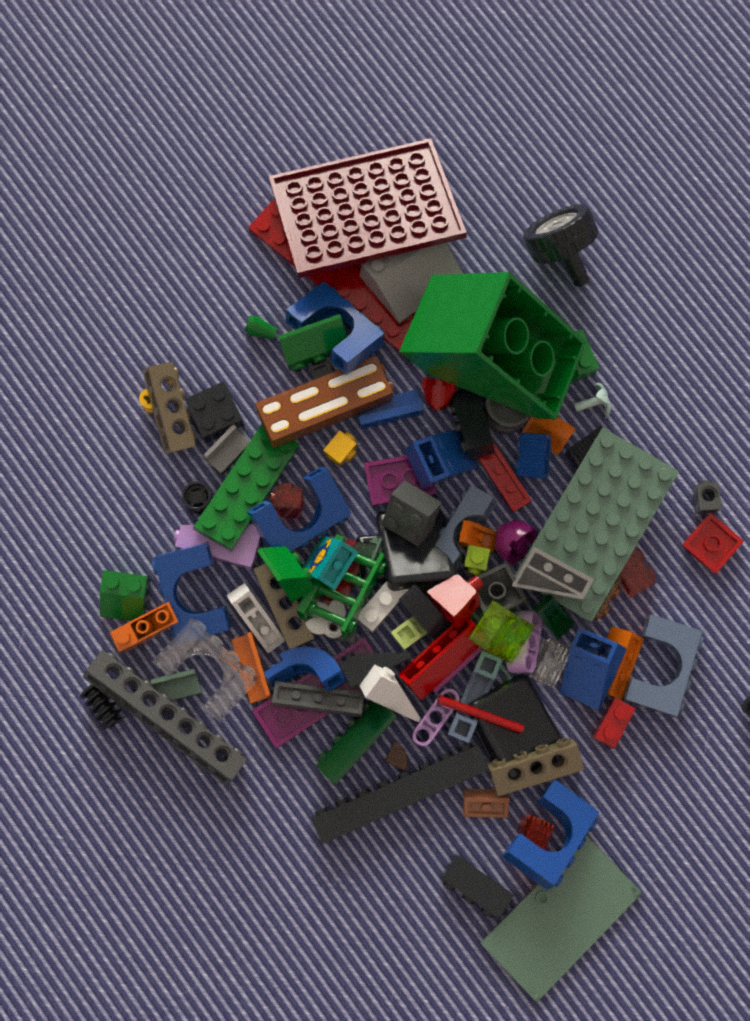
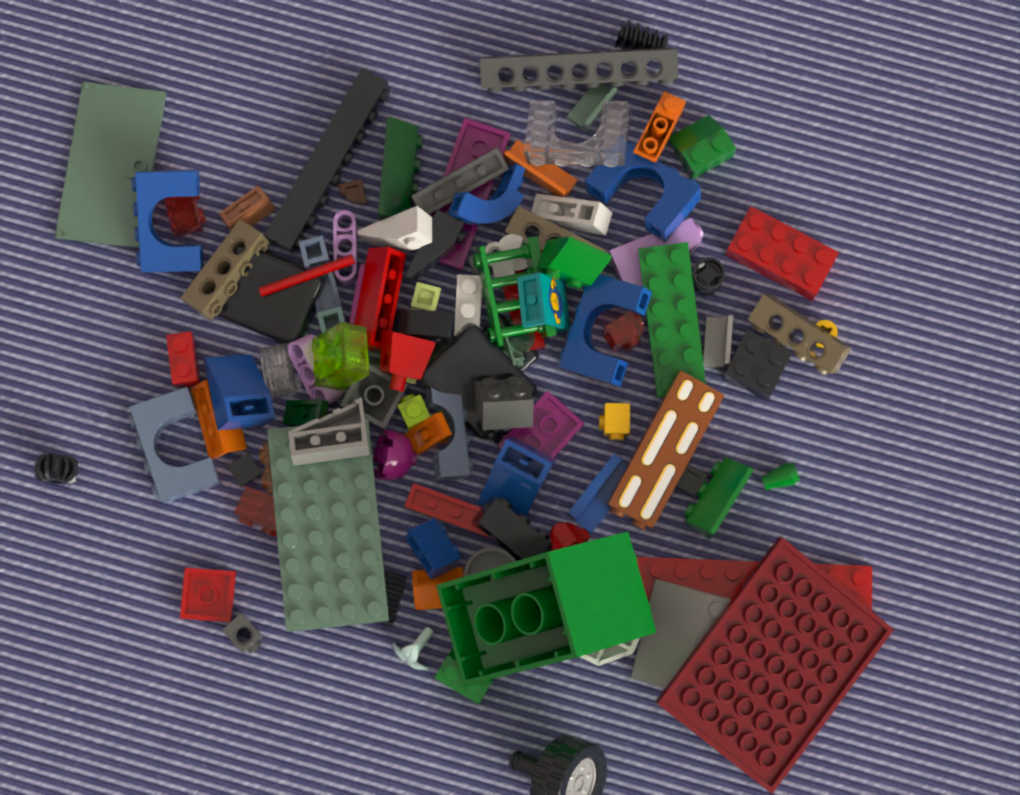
camera: 145 degrees right, 0 degrees up
blue arch [286,281,384,375] -> none
black brick [441,854,514,919] -> none
none -> black tile [228,452,262,488]
none -> red brick [725,206,839,301]

